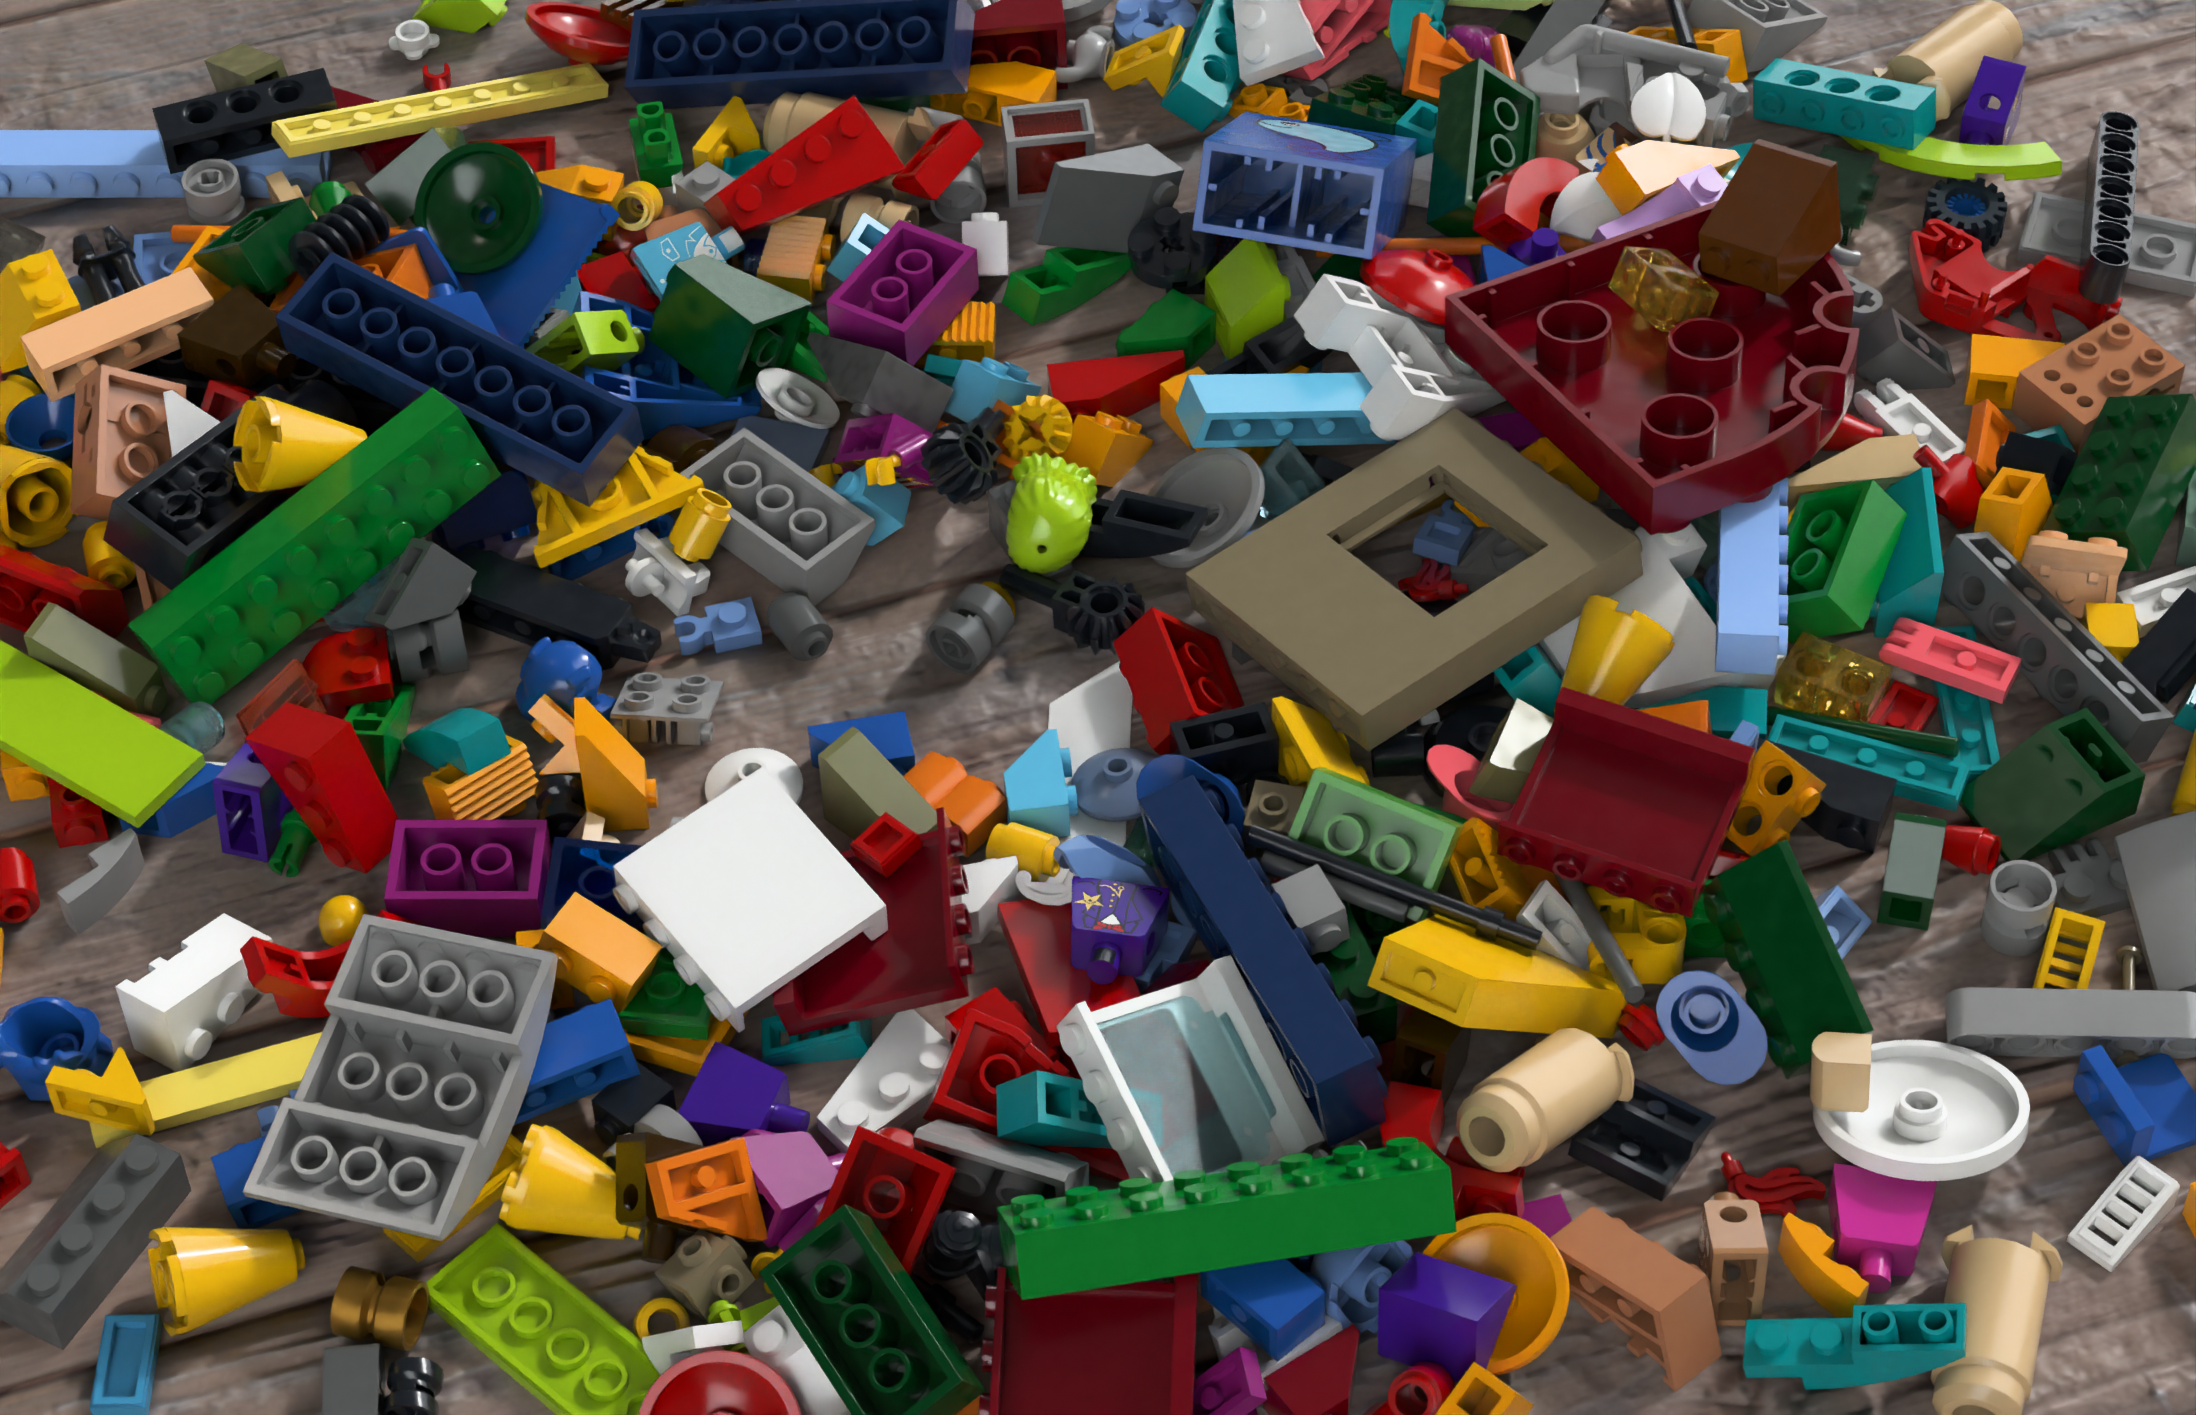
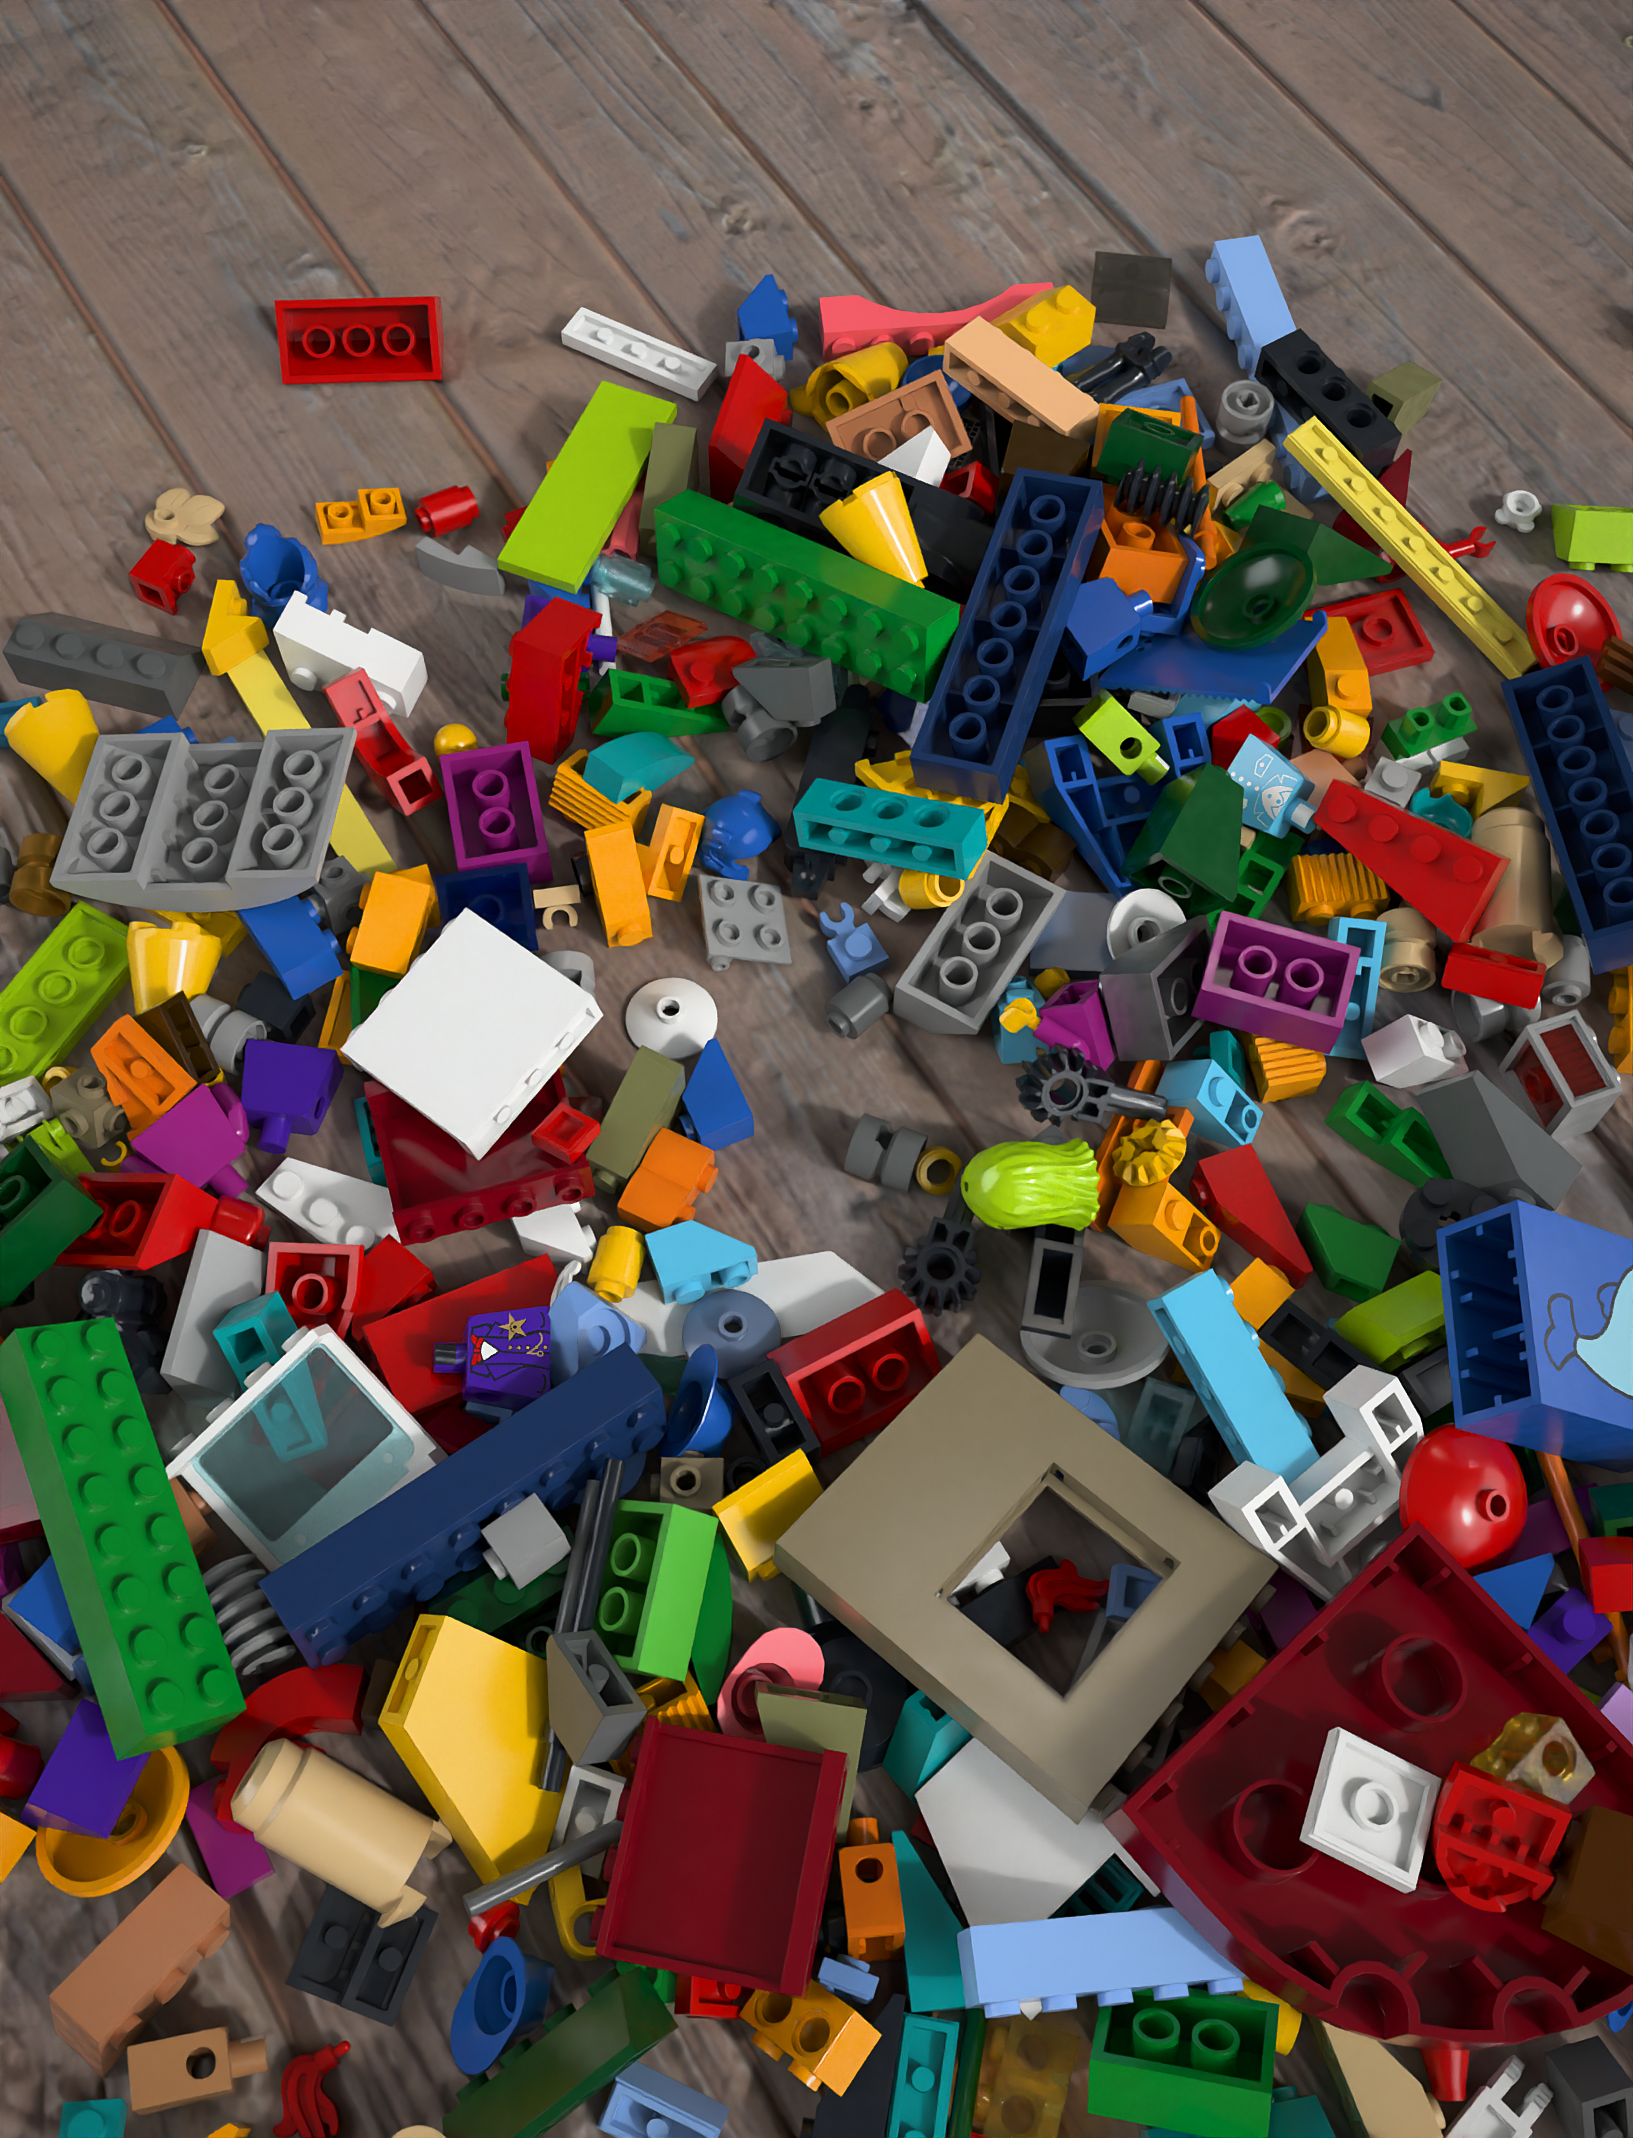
camera: 75 degrees right, 15 degrees up
yellow cone [1554,595,1675,713] -> none
none -> dark grey slope [546,1630,648,1766]
none -> teal brick [793,778,988,880]
none -> white tile [1299,1727,1442,1893]
none -> red slope [1429,1760,1573,1912]

